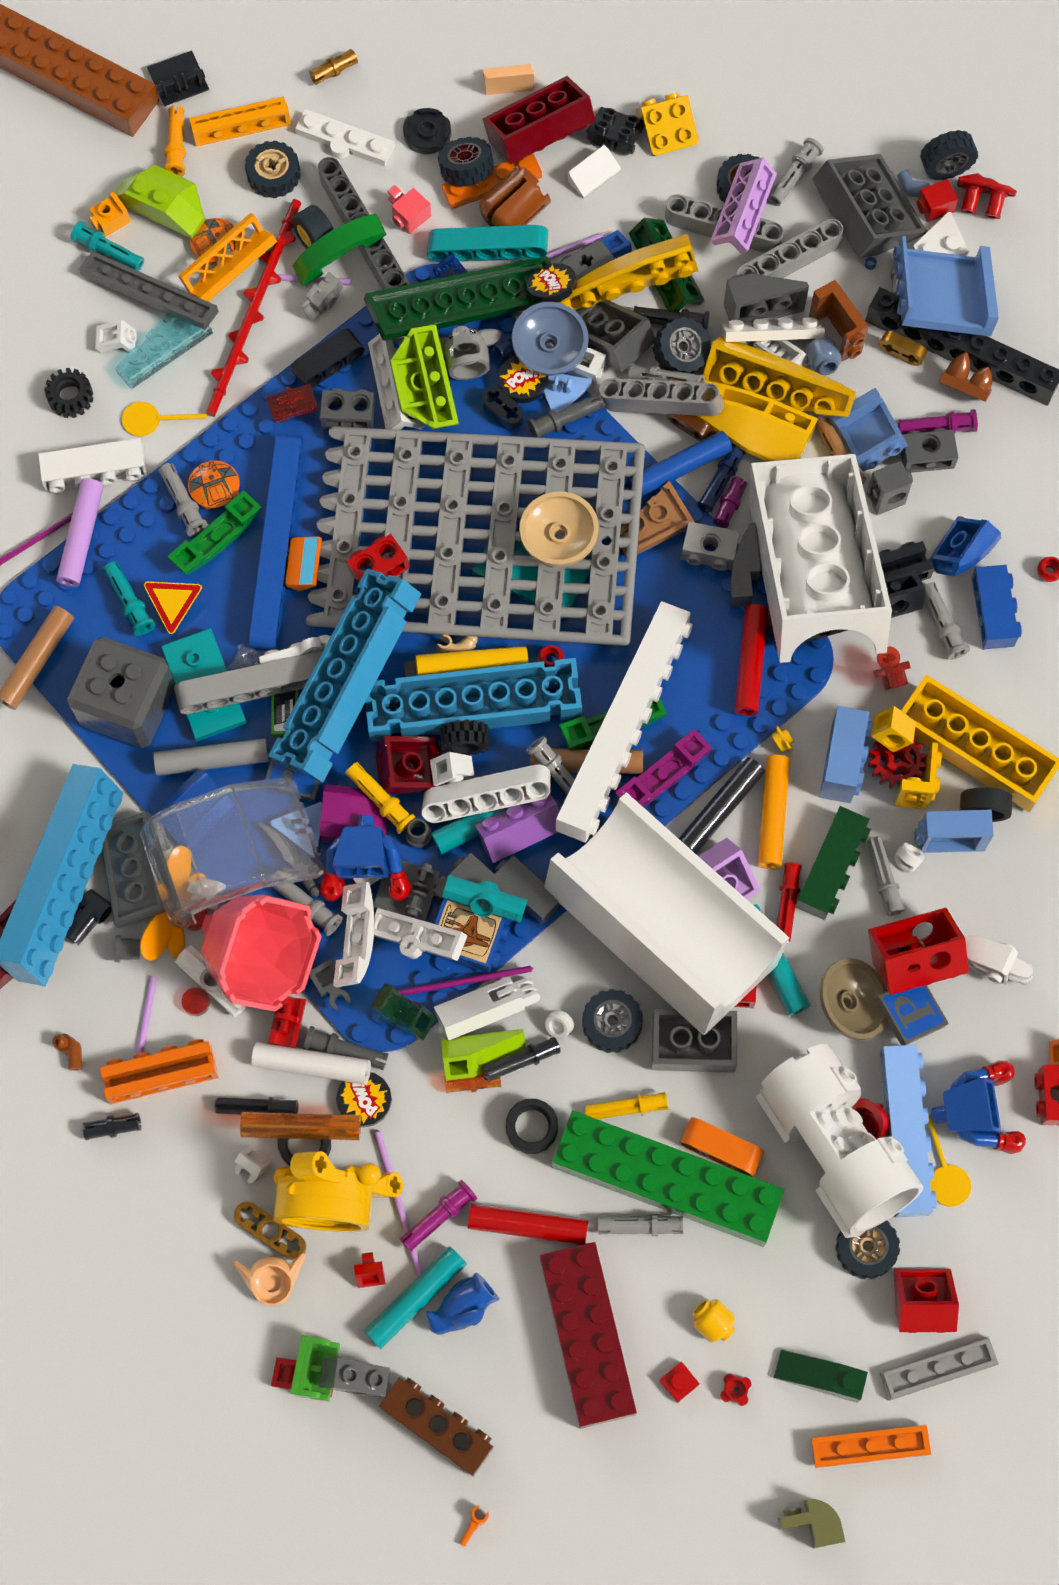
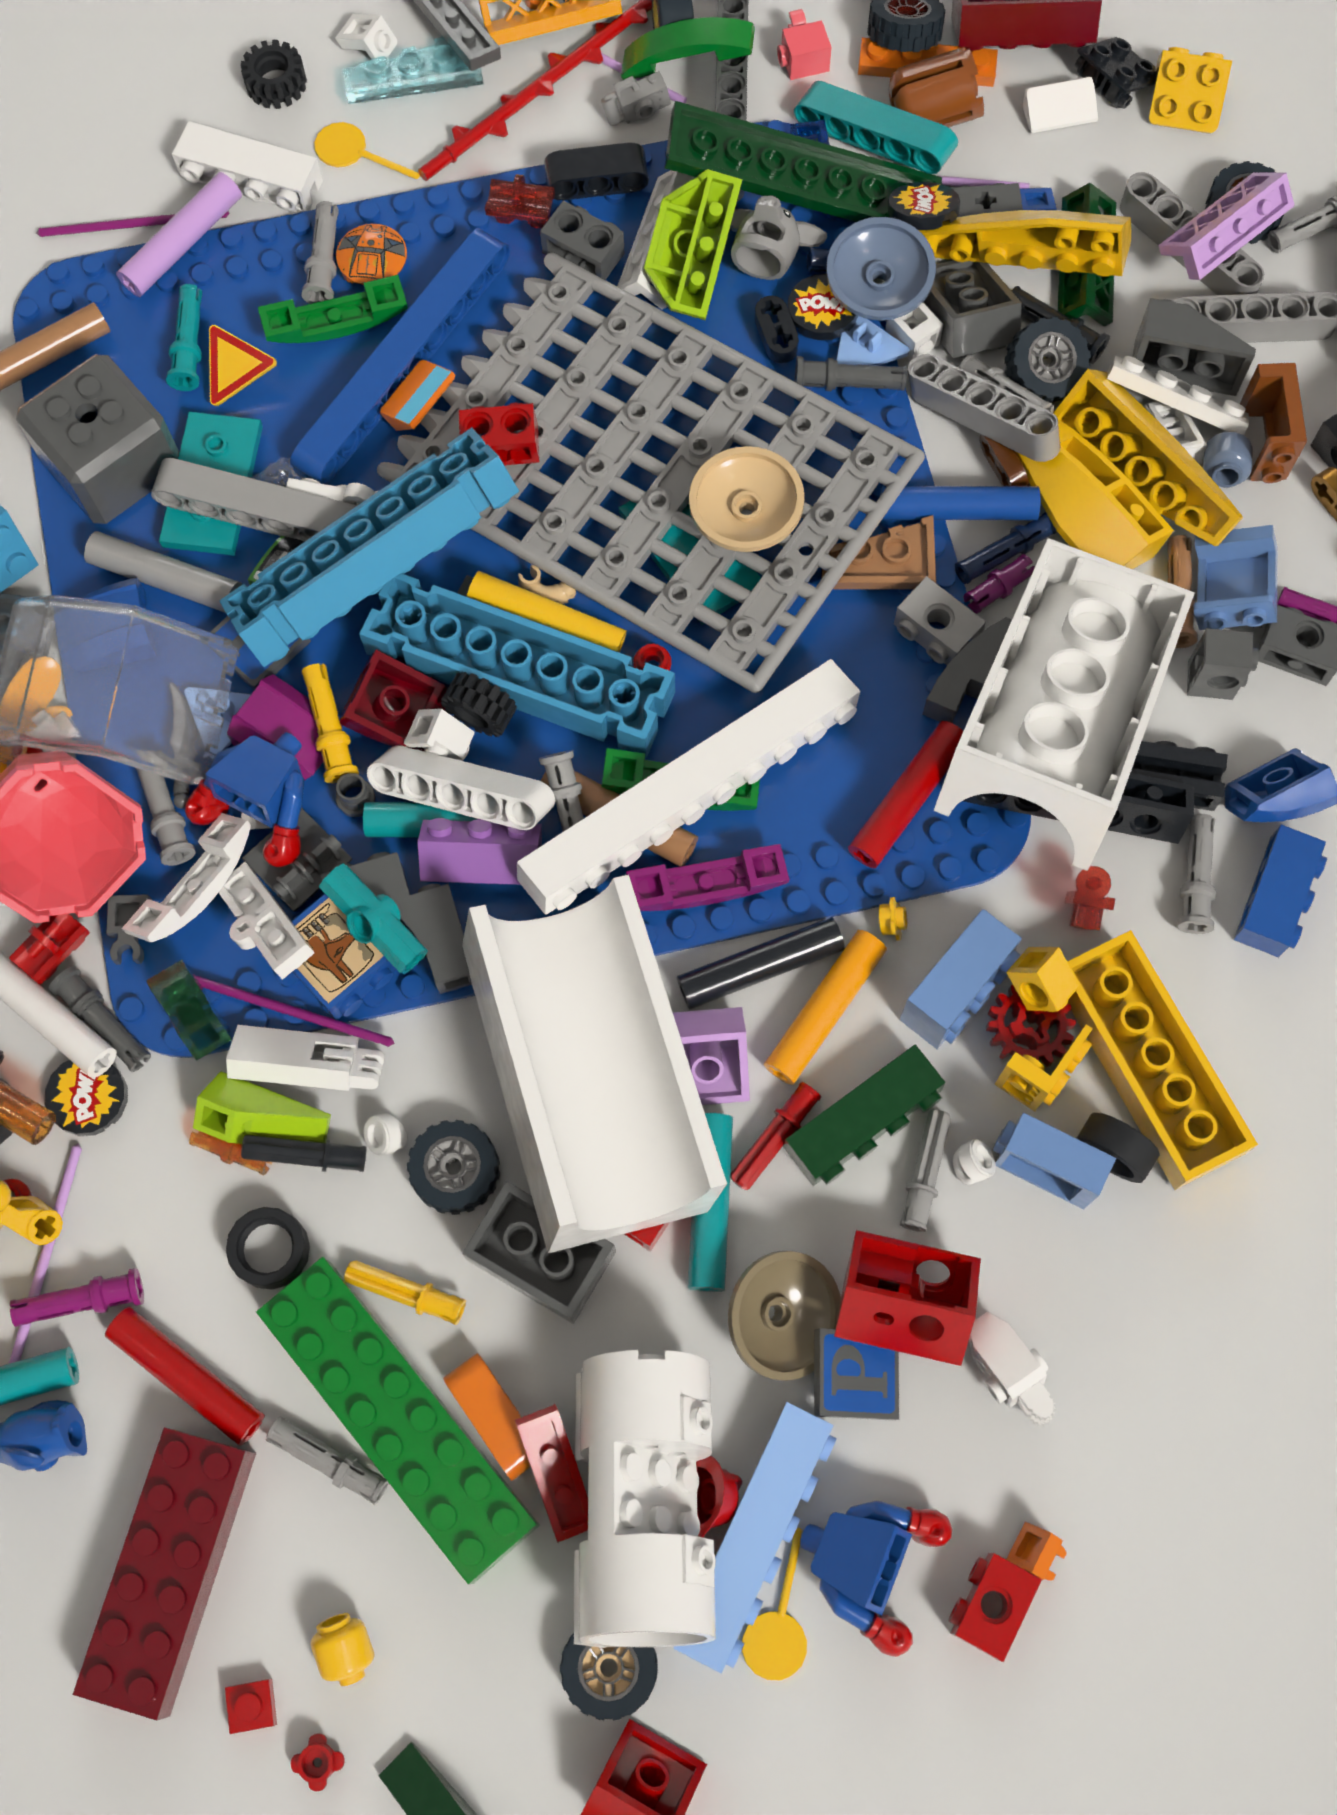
camera: 30 degrees right, 0 degrees up
none -> red plate [515,1404,588,1543]

